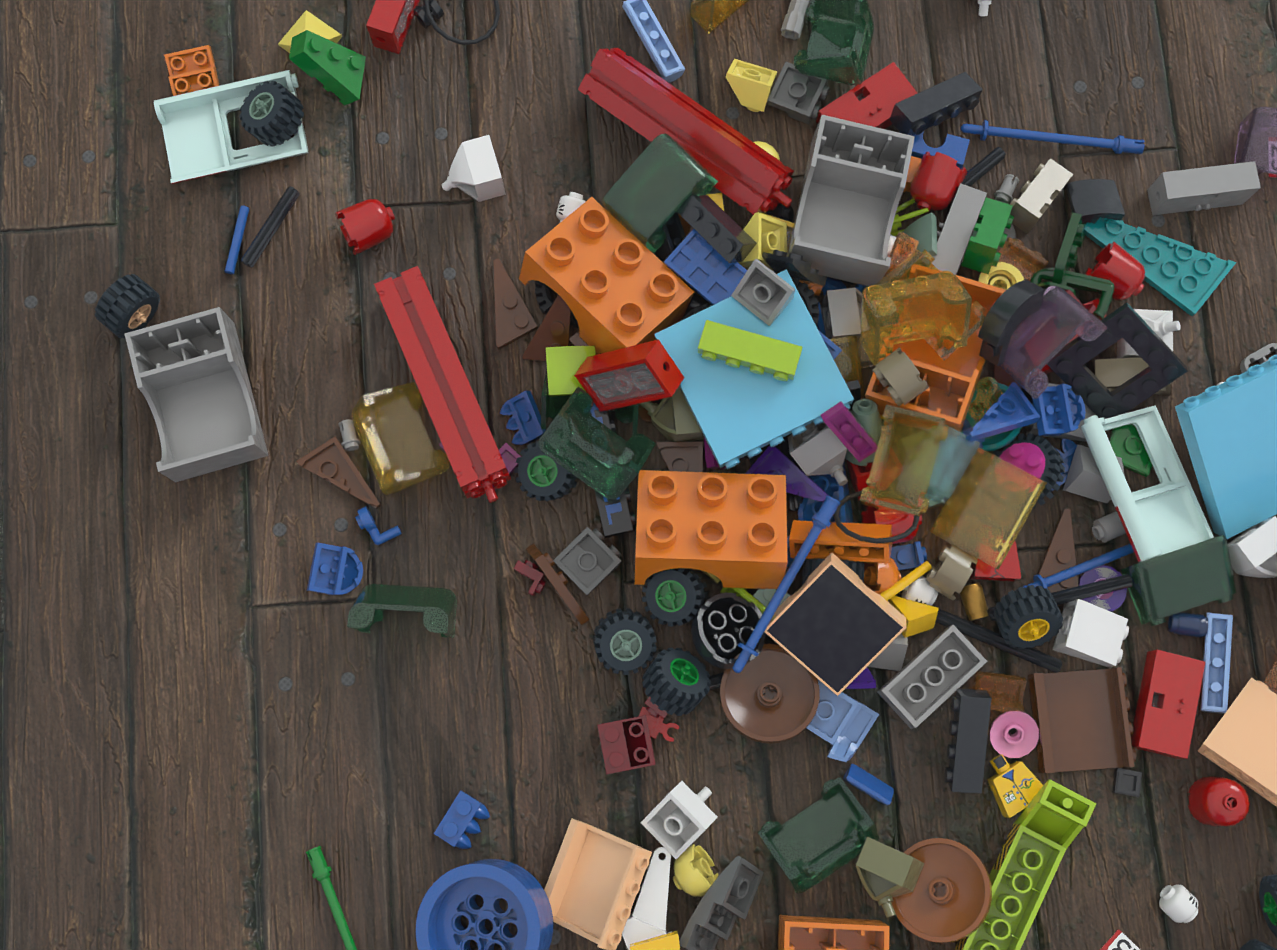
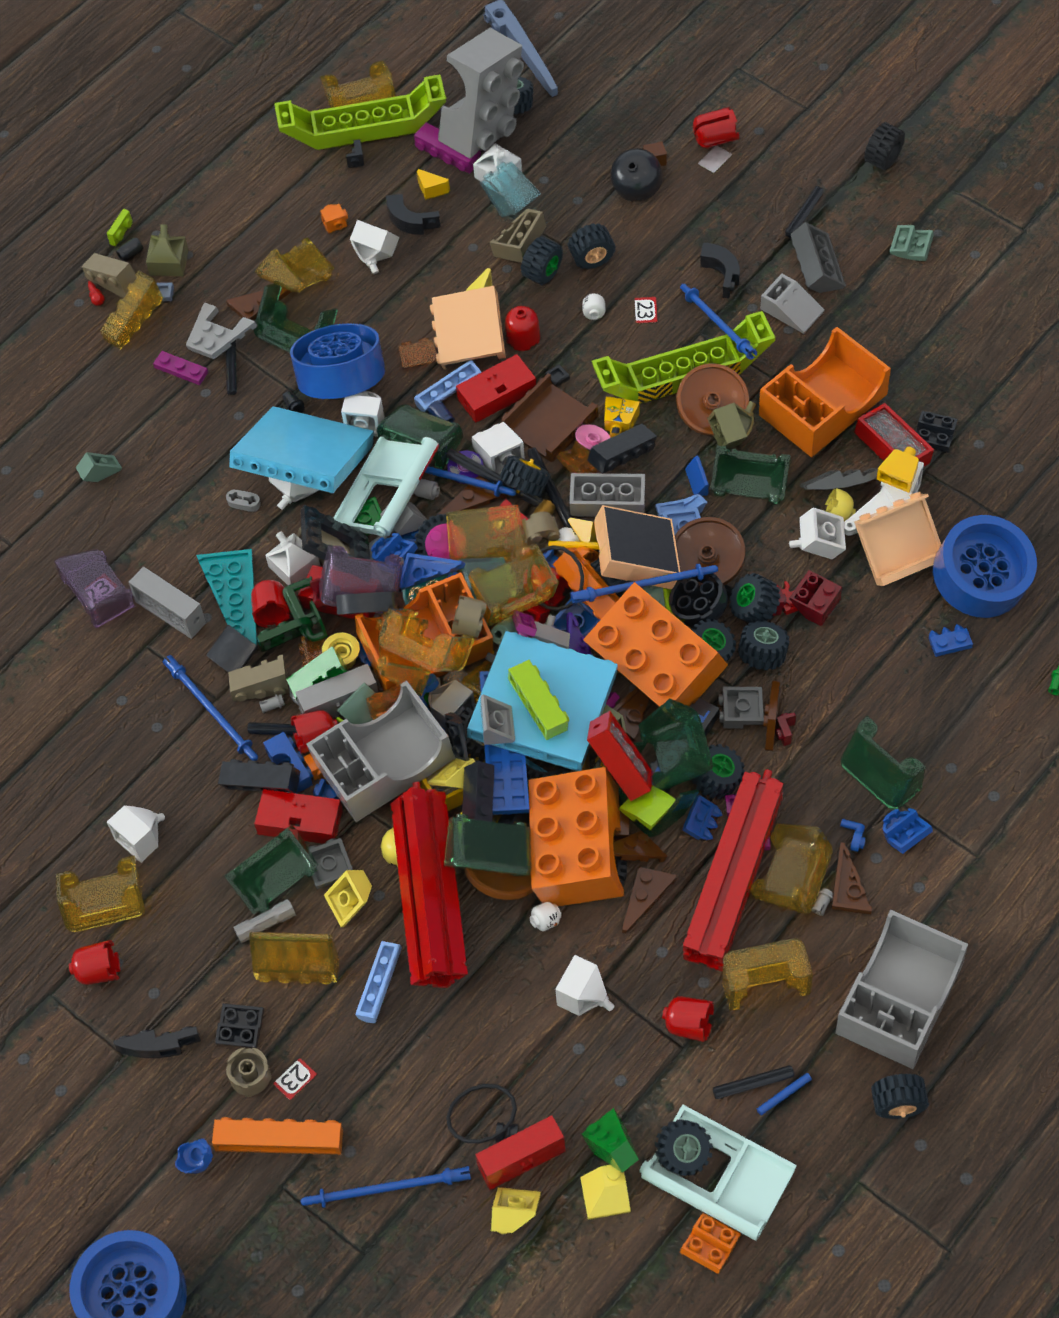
camera: 130 degrees left, 20 degrees down
none -> clear yellow windscreen [722,938,813,1011]

